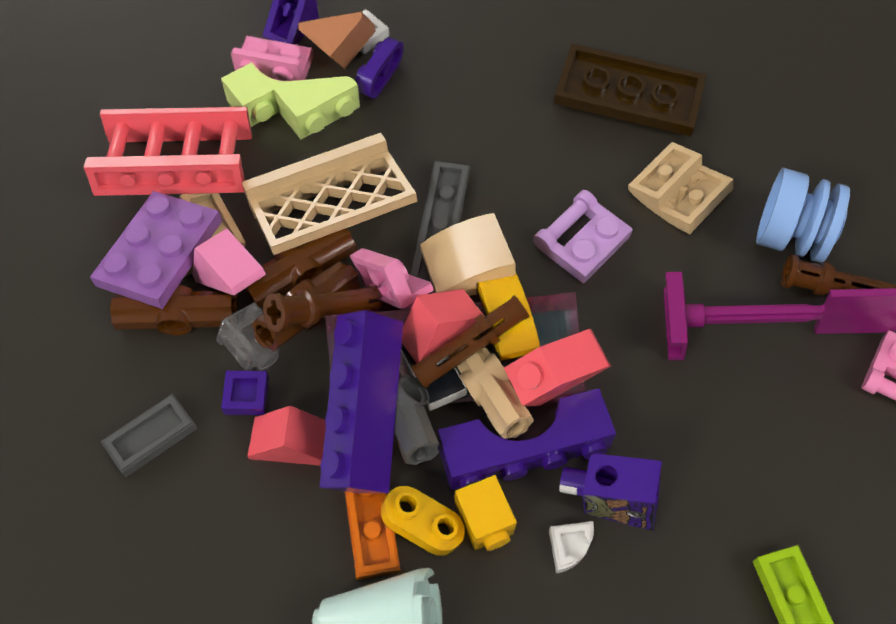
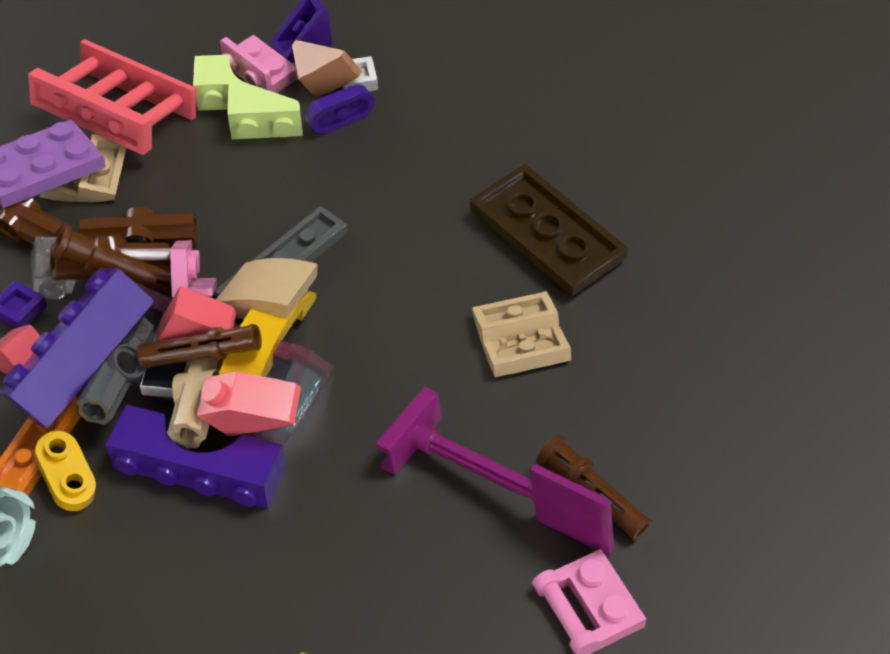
camera: 35 degrees right, 10 degrees down
bright pink slope [192,228,266,295] -> none
tan fence [242,133,417,255] -> none
yellow brick [454,475,517,551] -> none
lavender plate [533,190,633,284] -> none
white tile [549,521,594,573] -> none
dark purple torso [560,453,662,531] -> none
light blue wheel [756,167,850,263] -> none

